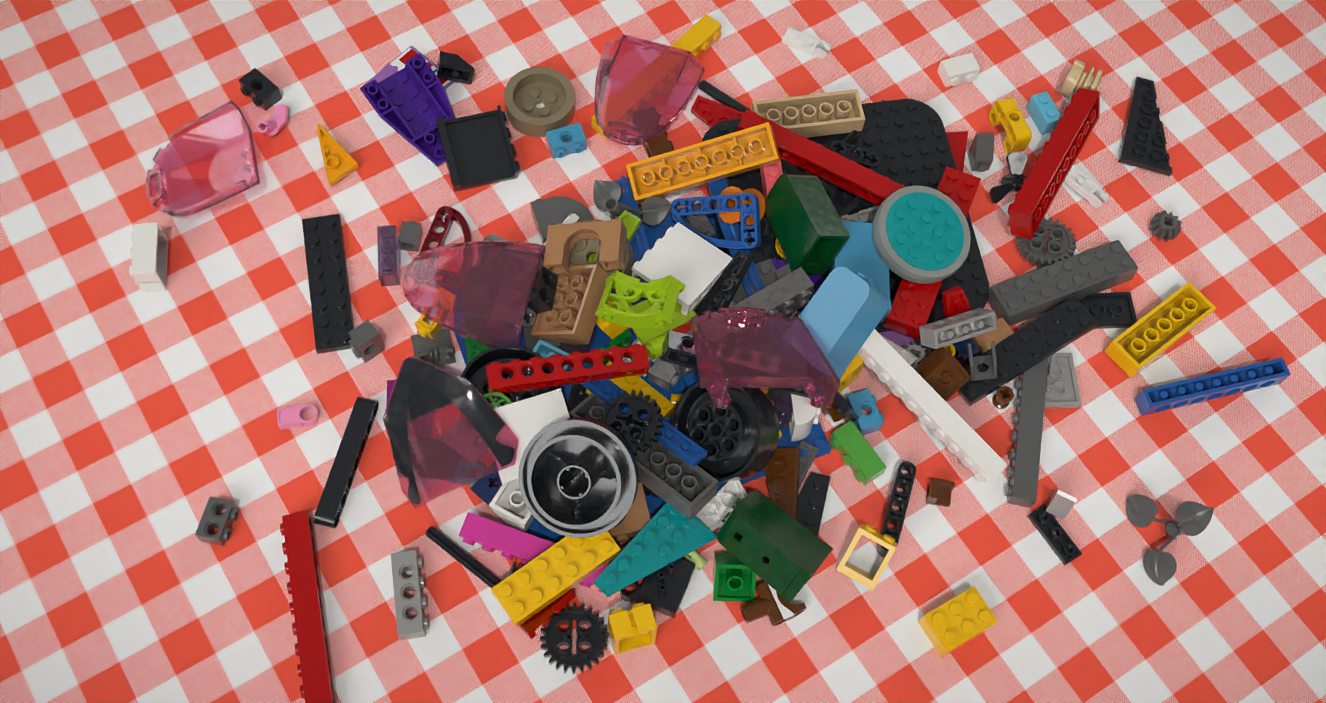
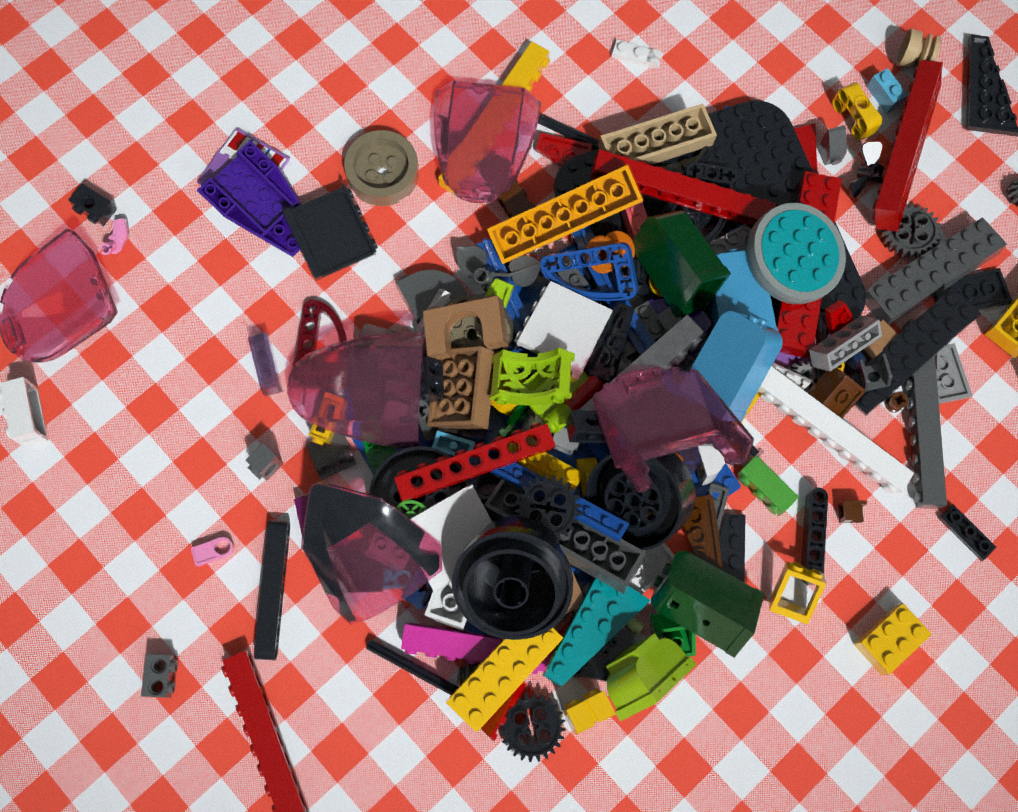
camera: 10 degrees left, 10 degrees up
black plate [302,214,354,354] -> none
light orange wing [317,123,359,187] -> none
light grey brick [391,550,429,640] -> none
dark grey brick [398,221,423,252] -> none
black slope [436,51,475,84] -> none
dark azure brick [546,123,587,159] -> none
reddish brown connector [740,582,807,626] -> none
dark azure brick [846,389,884,435] -> none
white brick [937,53,980,87] -> none
light grey slope [1046,489,1077,519] -> none
white hinge [1064,165,1109,208] -> none
none -> lime container [606,633,696,721]

